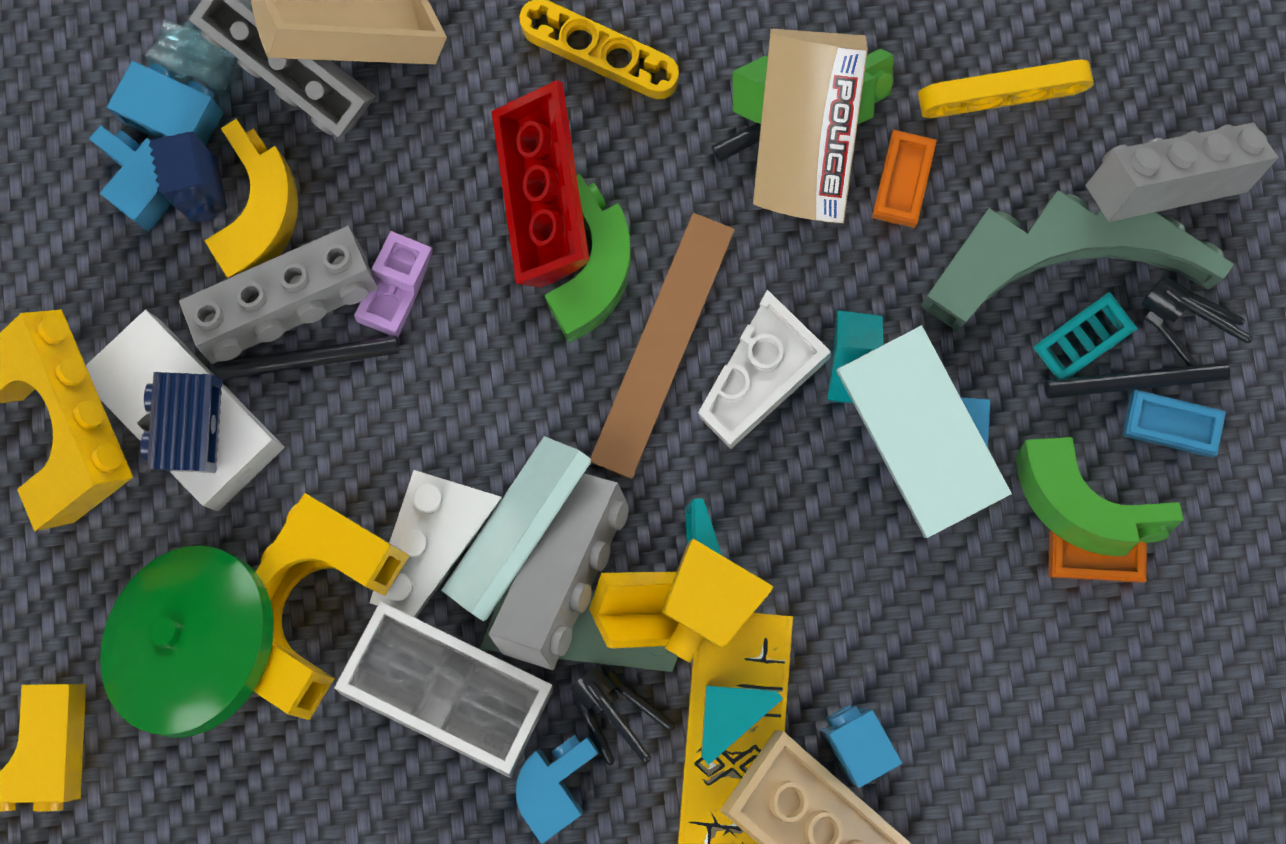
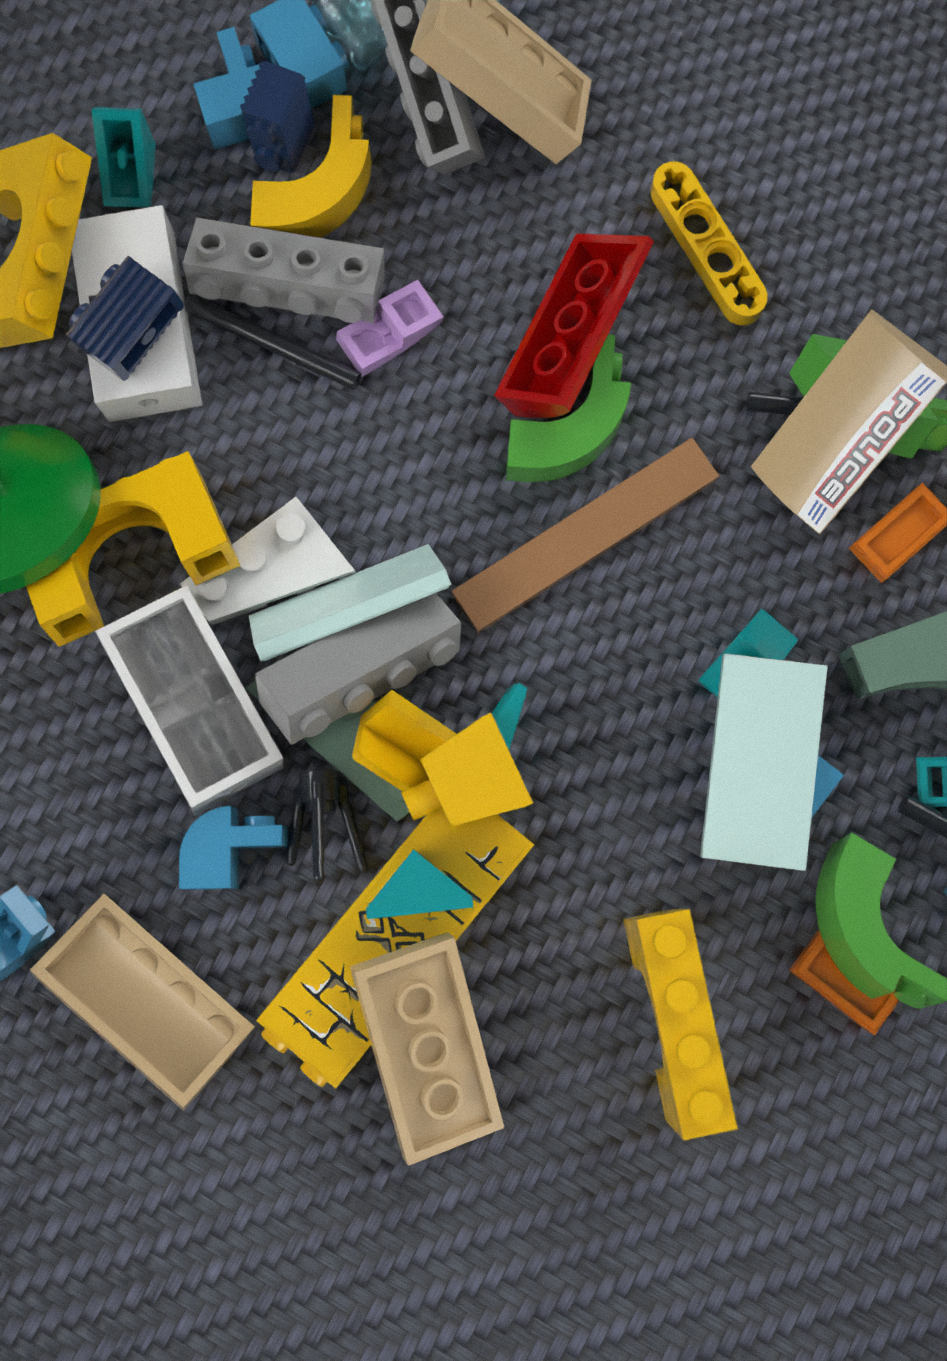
camera: 30 degrees right, 0 degrees up
white wing [698,290,831,449] -> none
dark azure brick [820,705,903,788] -> none
none -> teal slope [91,107,156,207]
none -> yellow arch [623,909,737,1140]

